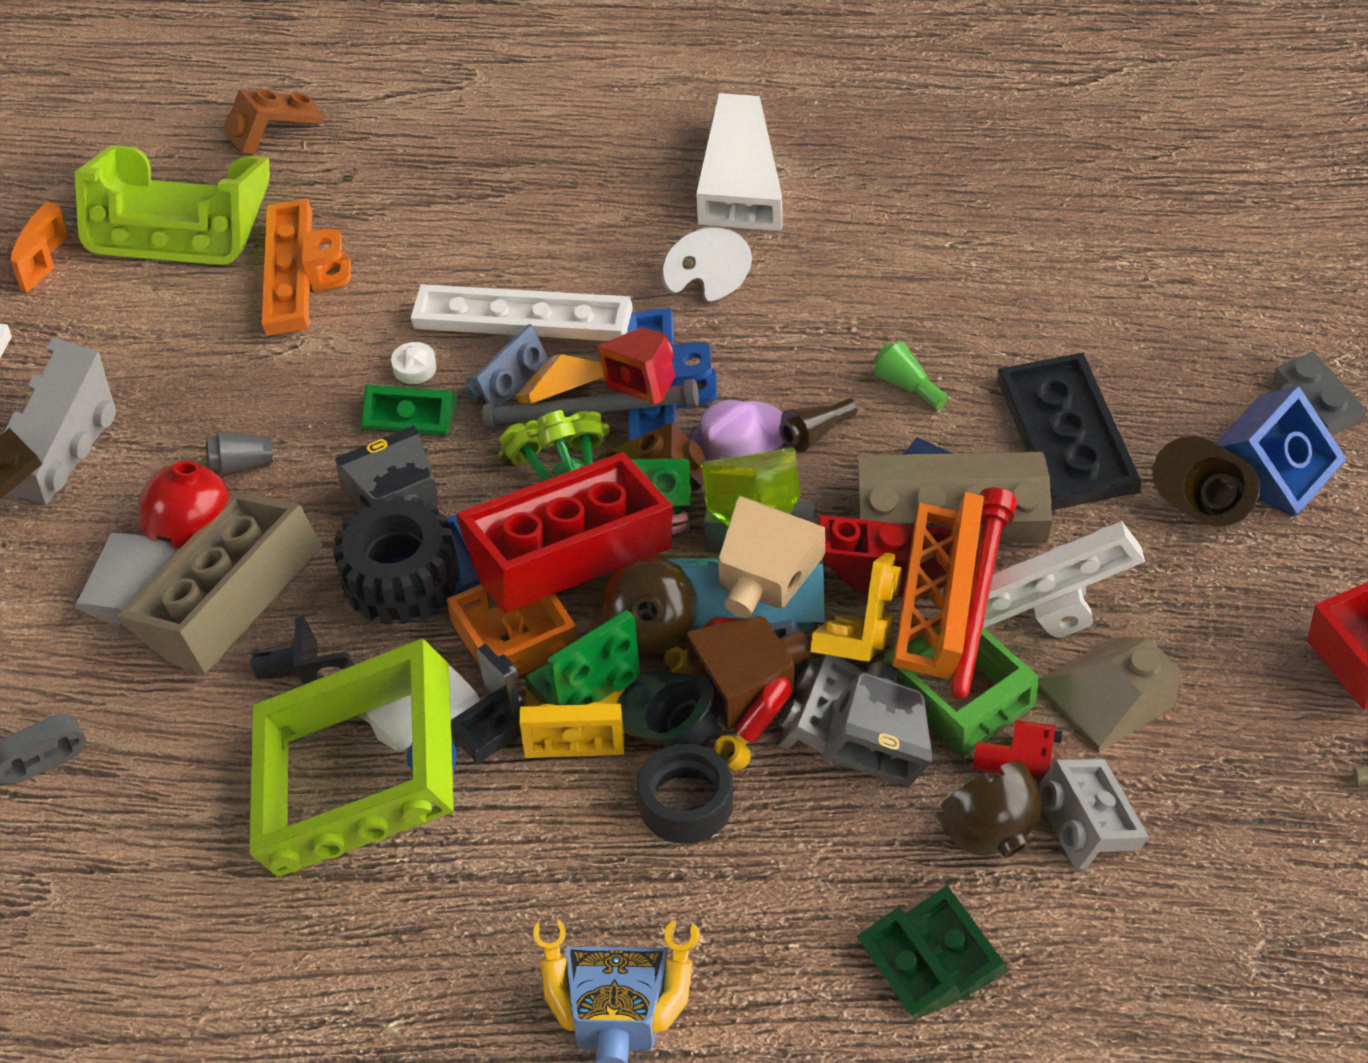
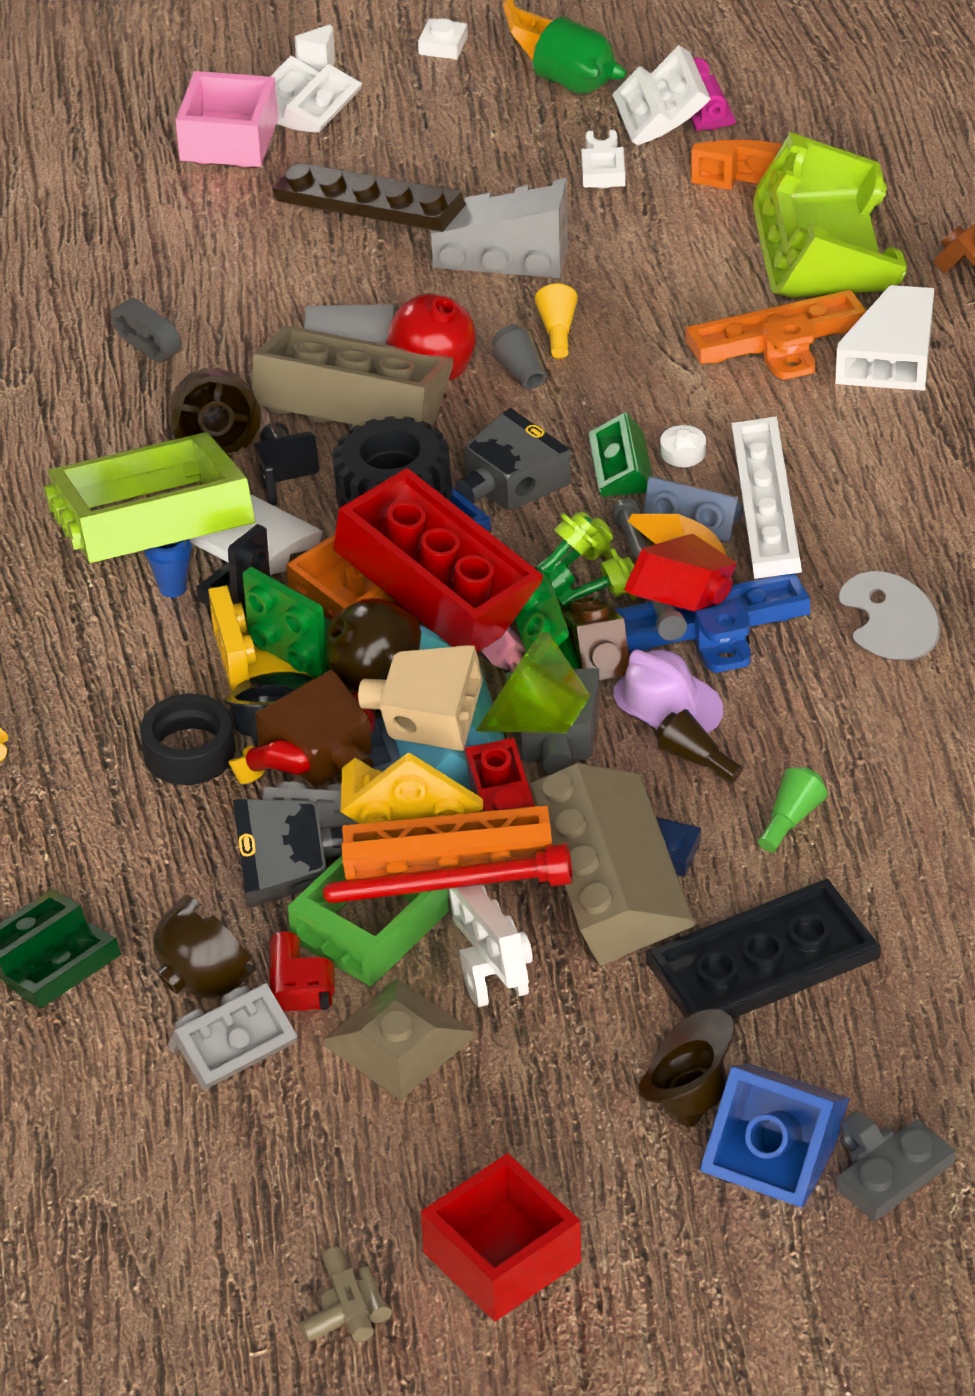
camera: 75 degrees right, 5 degrees down
none -> dark brown cylinder [168,368,260,458]
none -> yellow cone [534,283,578,358]
none -> white slope [835,285,934,390]

